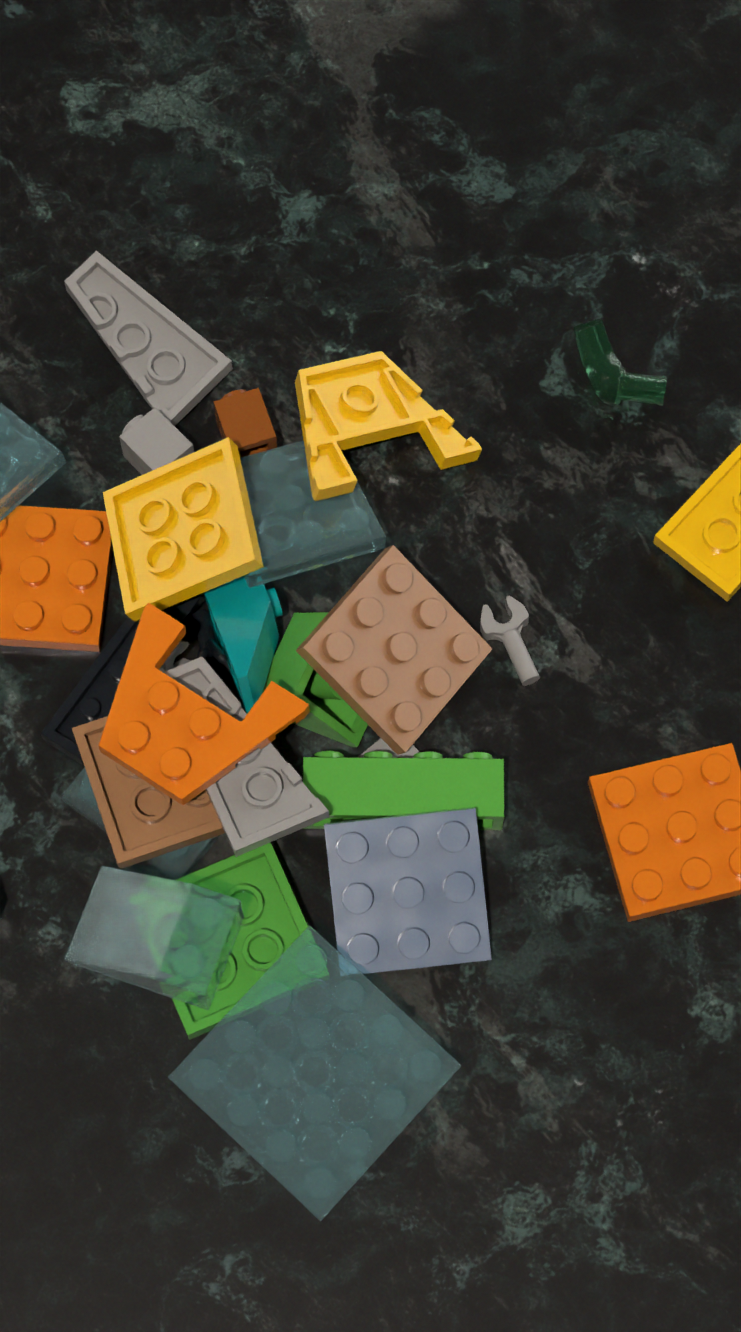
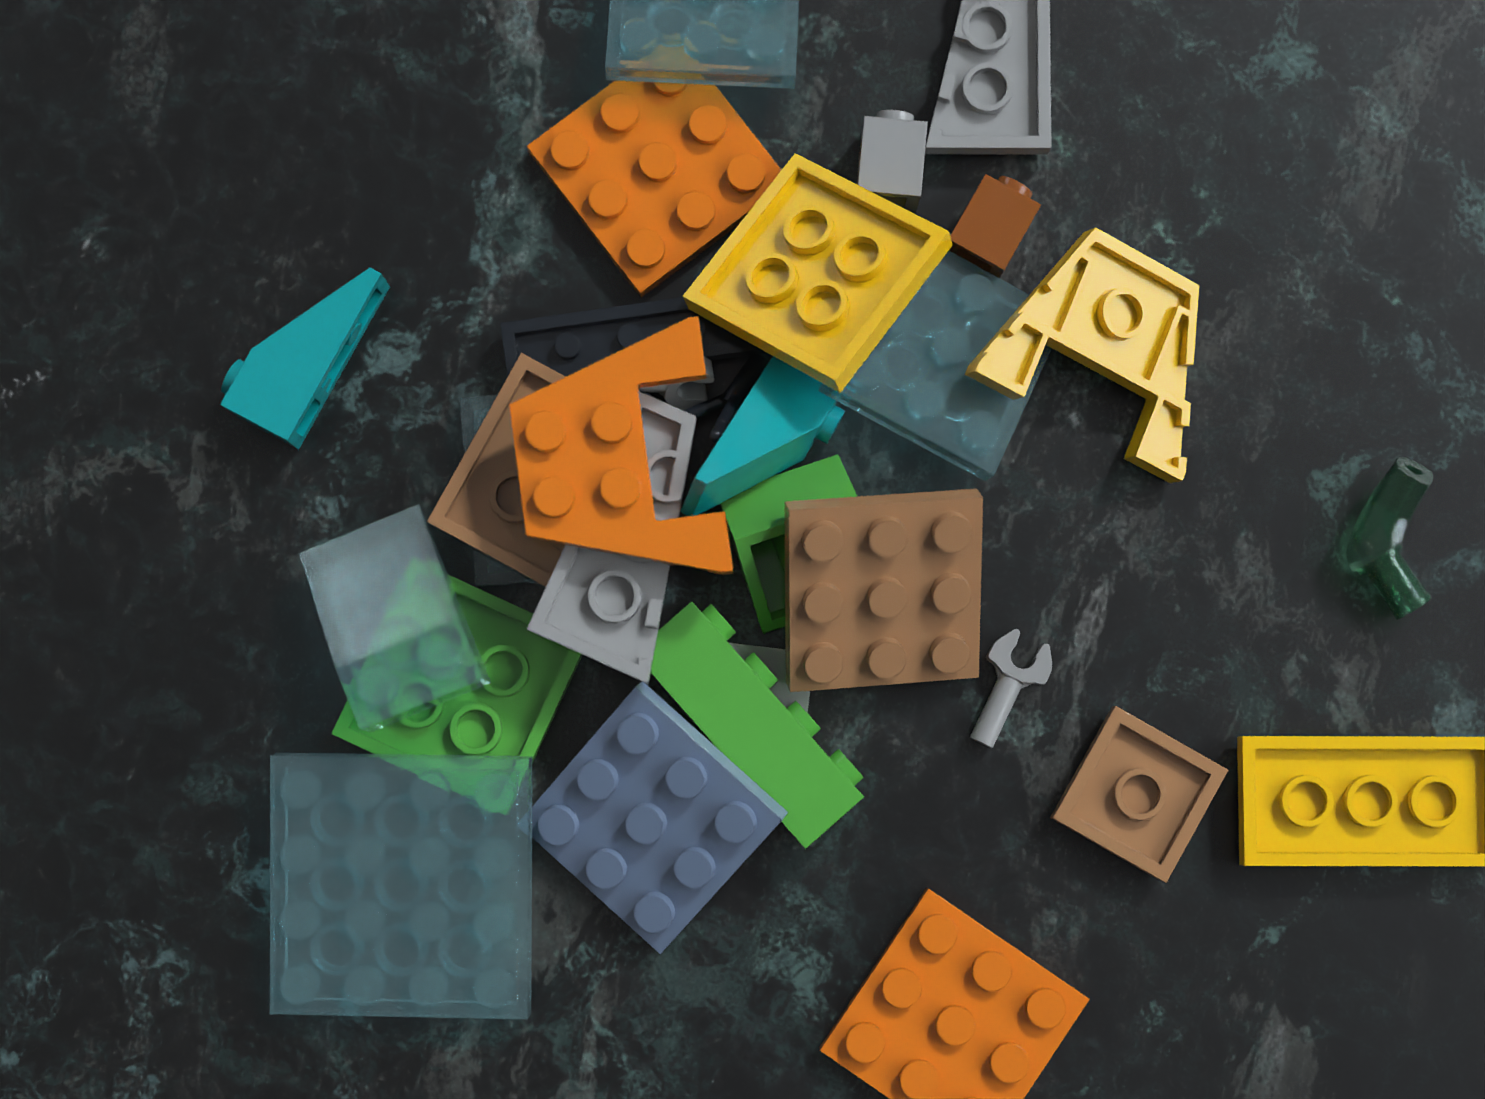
camera: 45 degrees right, 15 degrees up
none -> medium nougat plate [1050,706,1228,883]

